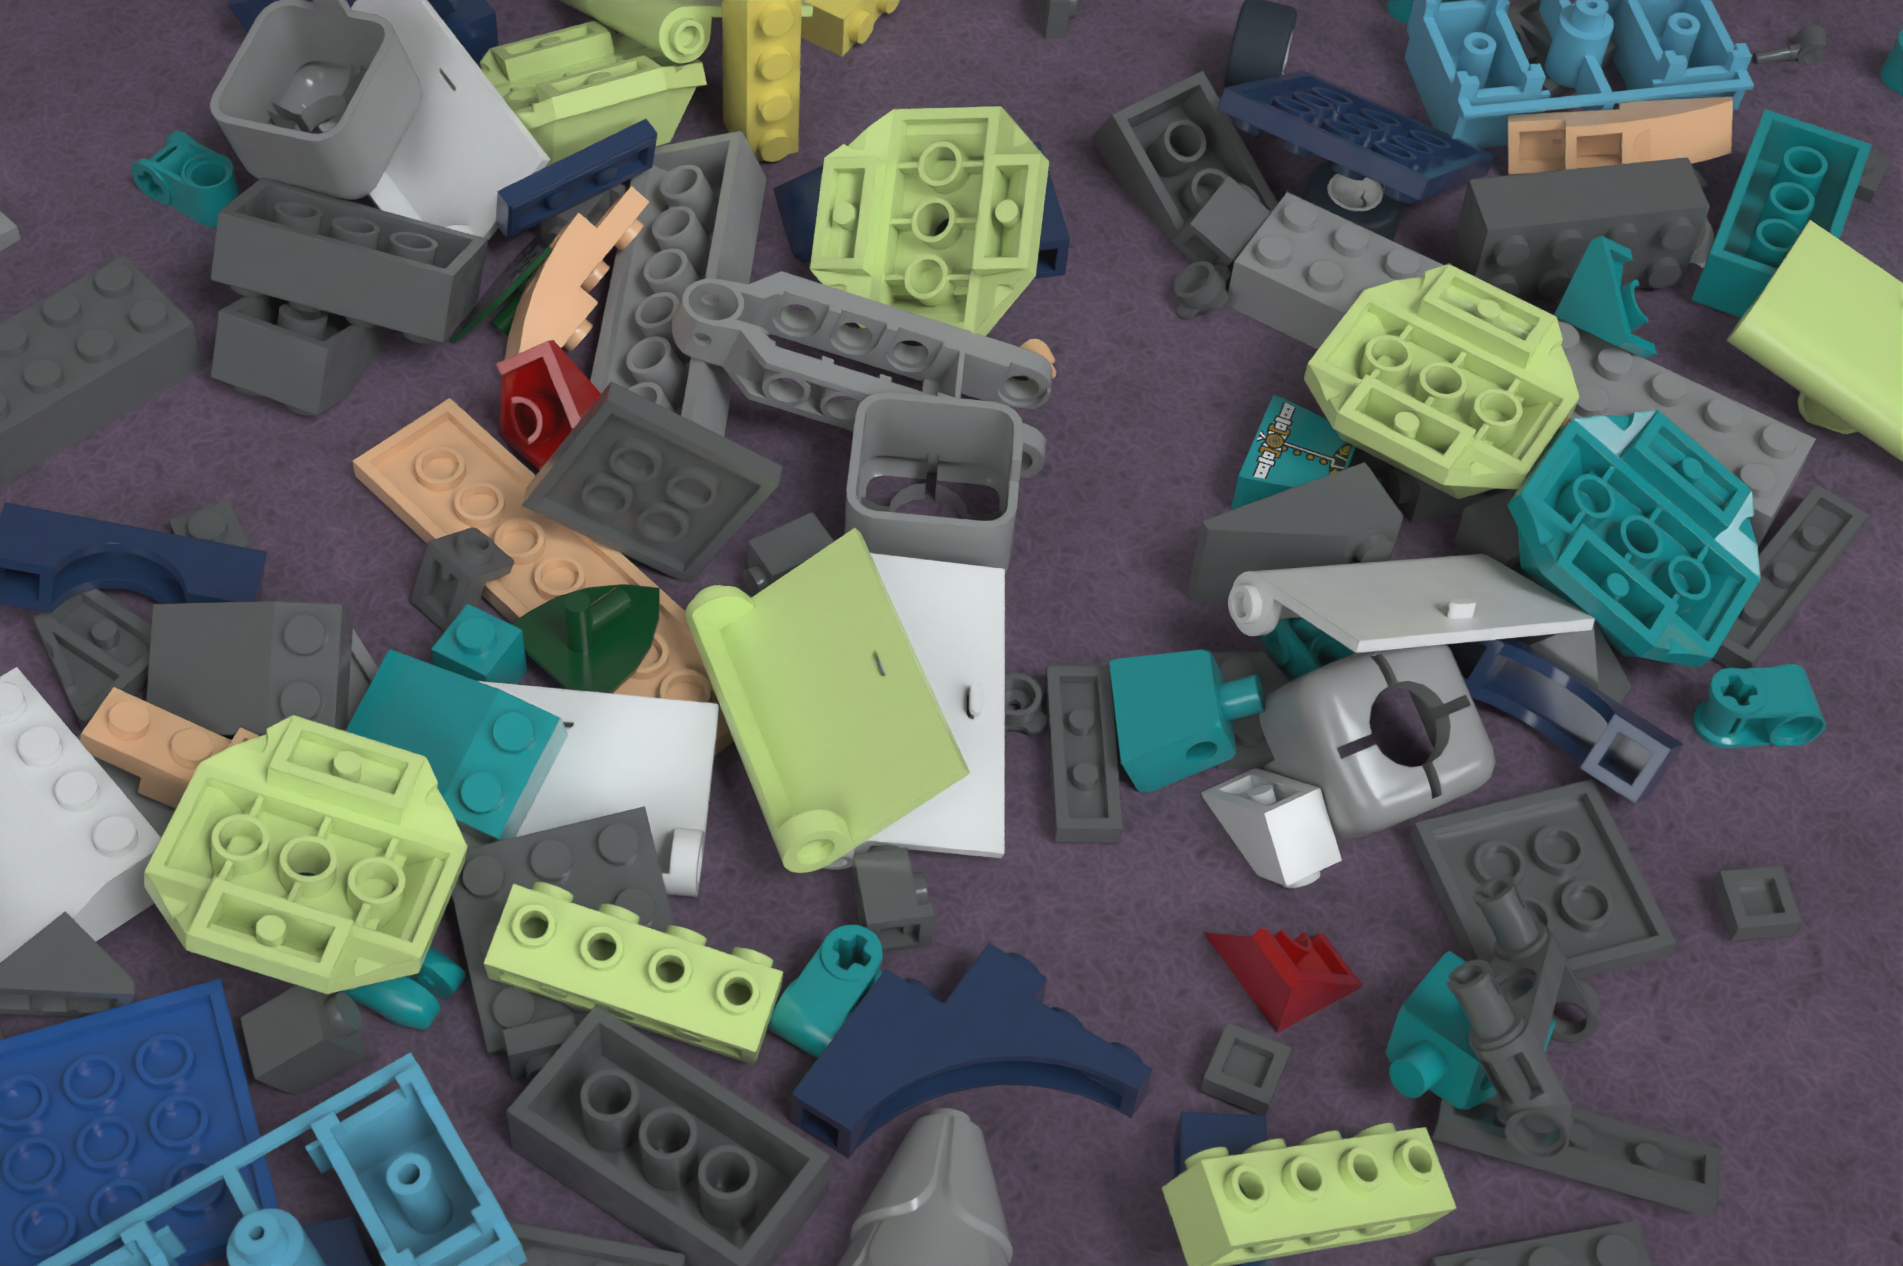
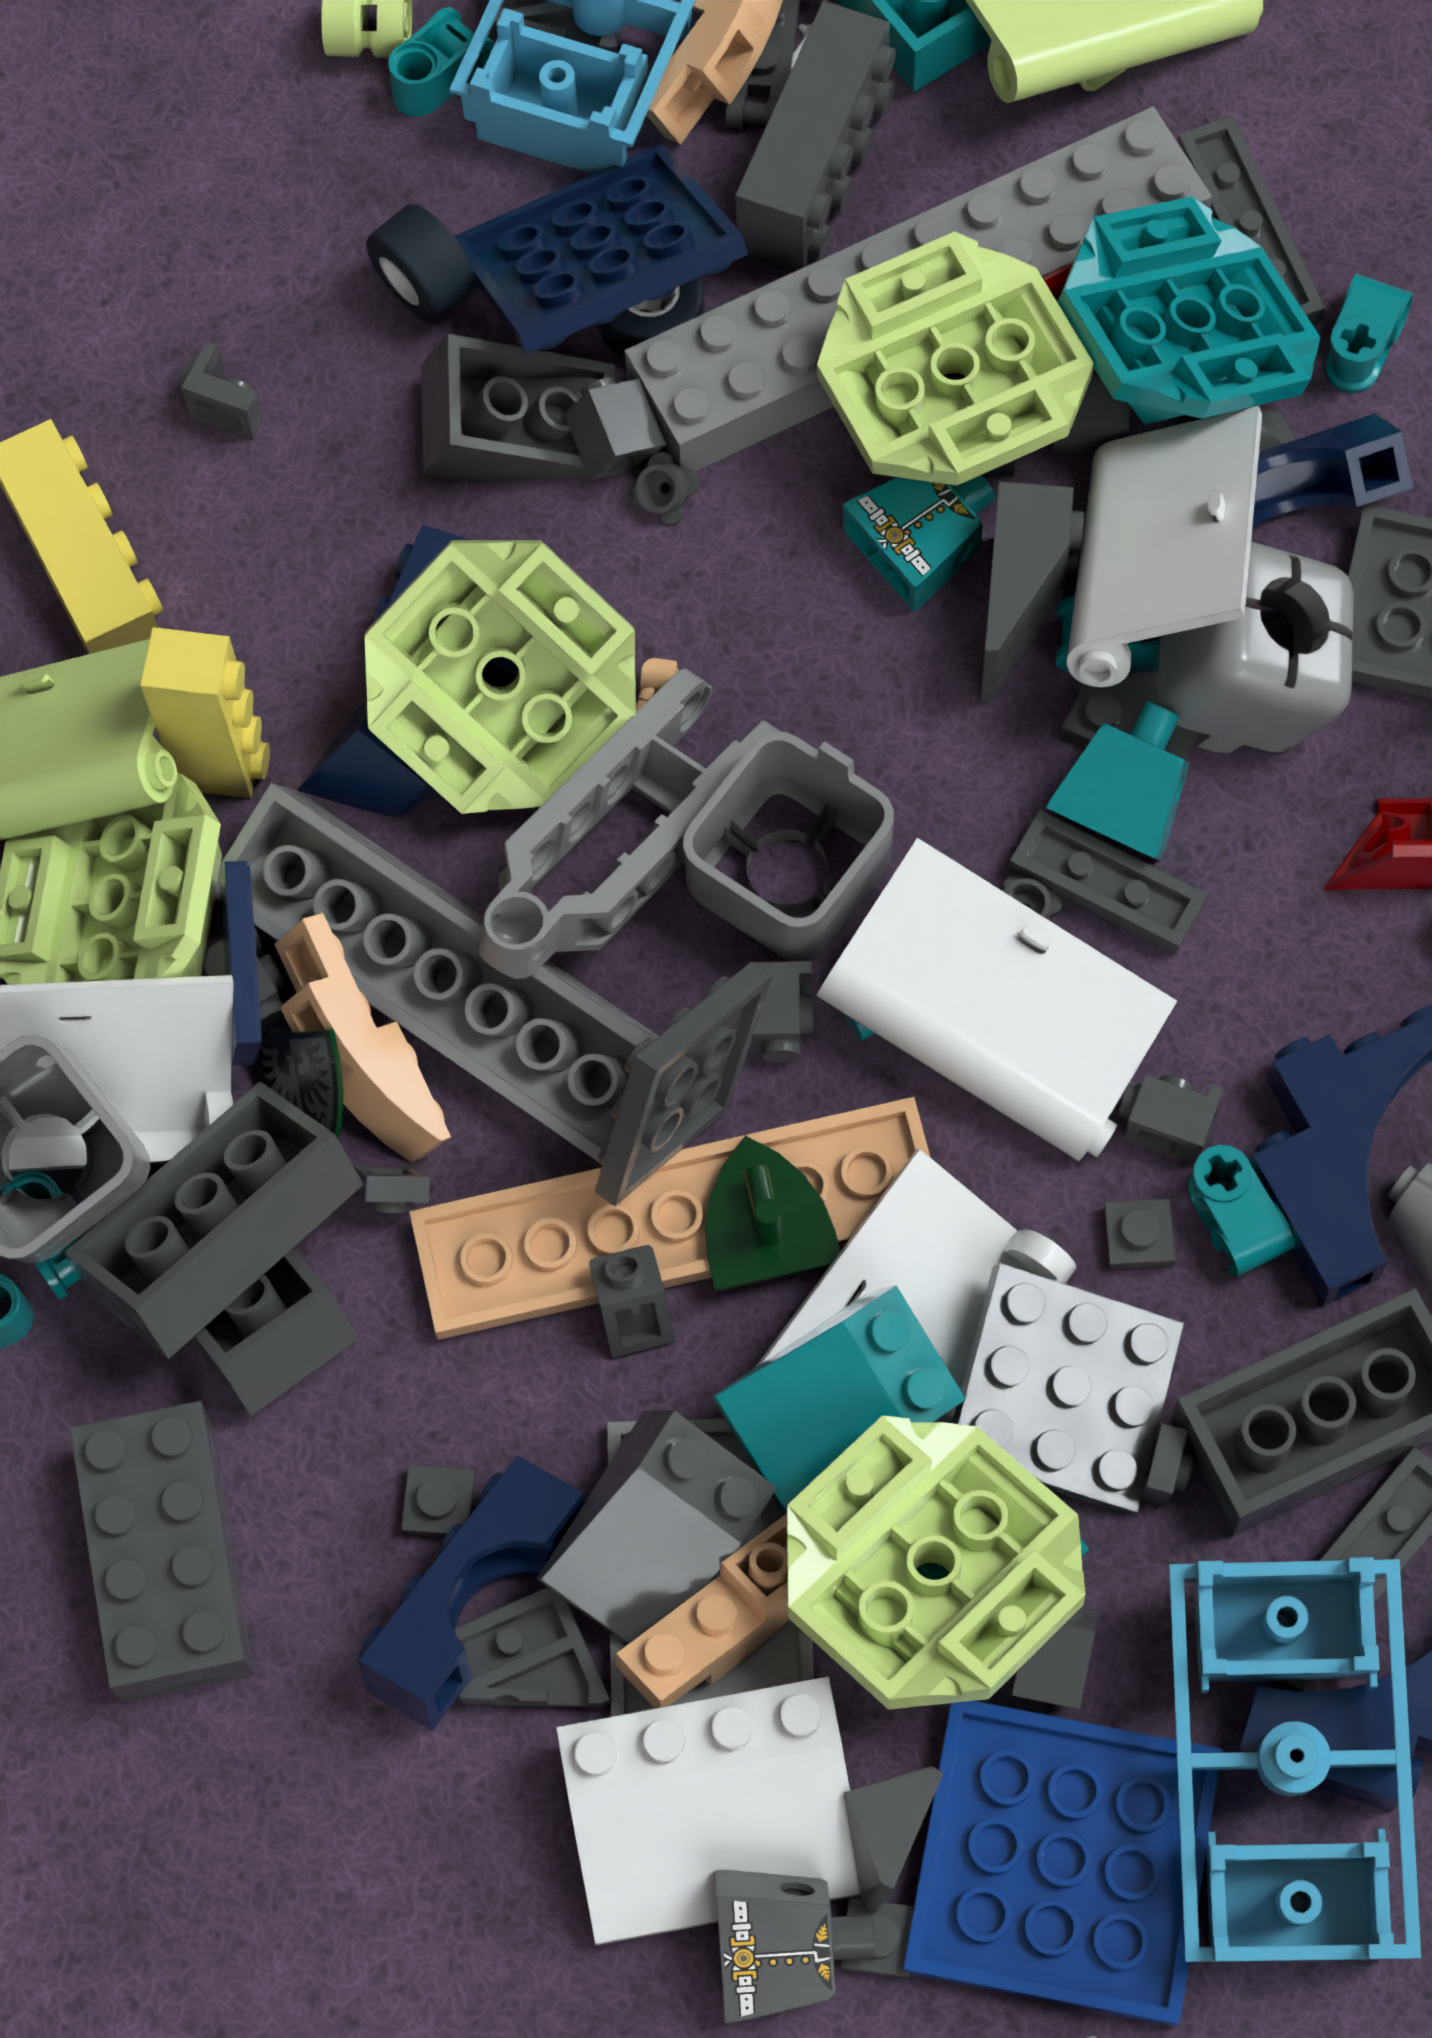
camera: 50 degrees left, 15 degrees up
teal brick [431,603,527,685] -> none
yellowish green brick [484,882,783,1065] -> none
red slope [496,340,601,470] -> none
yellowish green door [685,528,970,873] -> none
white slope [1201,768,1342,888] -> none
teal slope [1554,235,1657,359] -> none
none -> dark grey plate [353,1166,430,1213]
none -> dark grey plate [1103,1199,1175,1270]

